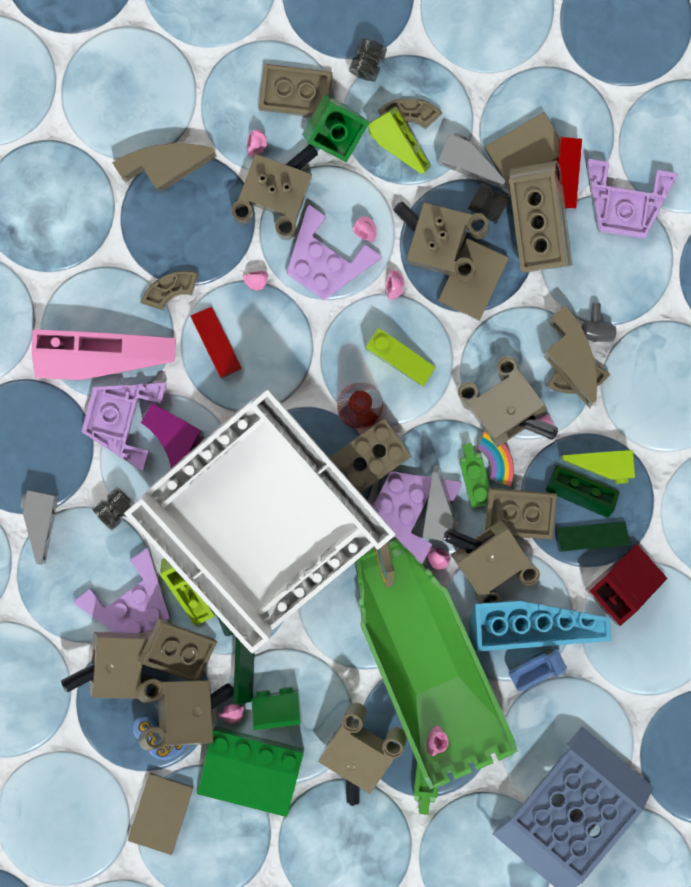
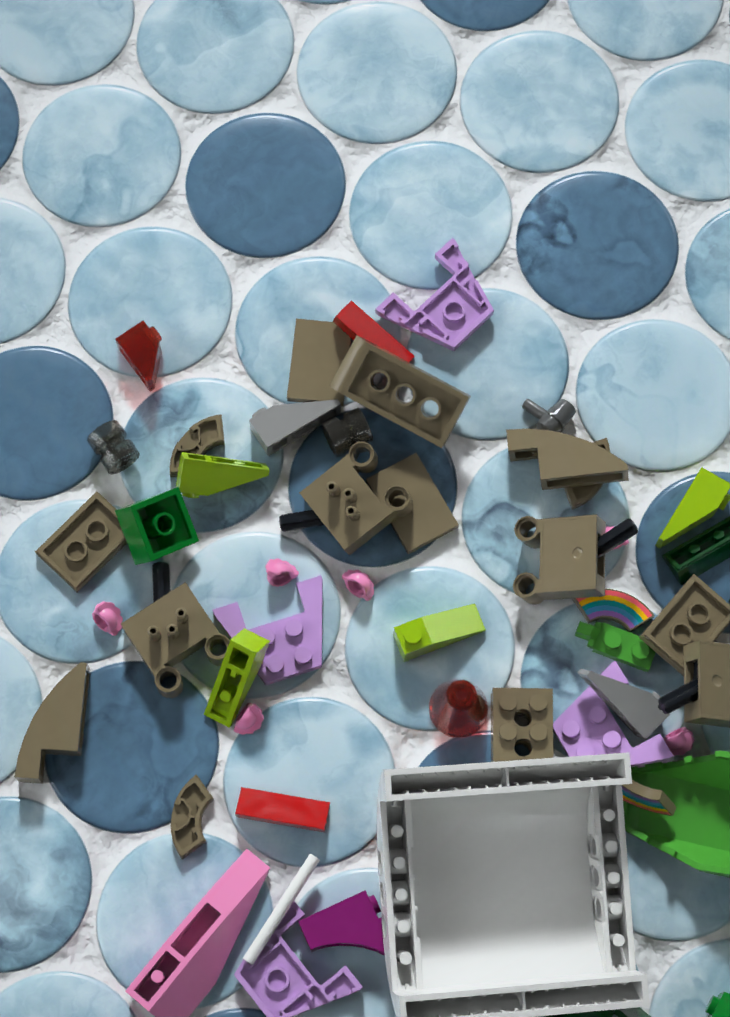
camera: 55 degrees left, 15 degrees down
none -> clear red slope [115,320,162,392]
none -> lime slope [204,628,270,728]
none -> white bar [243,854,320,965]

